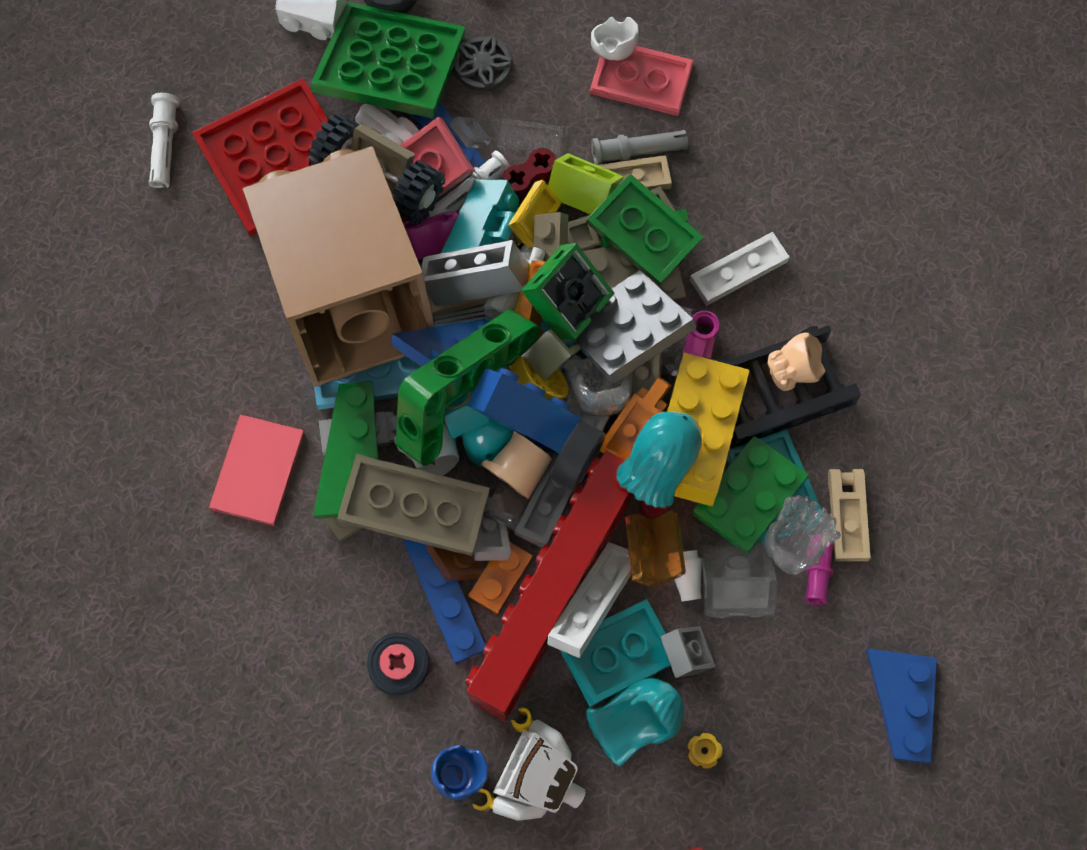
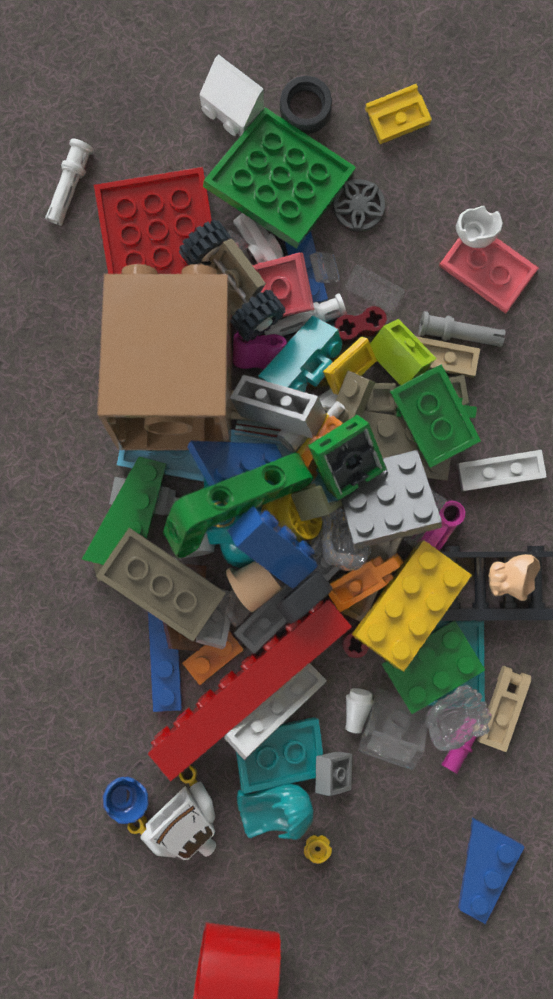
camera: 20 degrees right, 15 degrees up
coral tile [209,414,305,526] -> none
black wheel [367,632,430,696] -> none
teal piece [616,411,702,508] -> none
clear orange panel [625,510,686,588] -> none

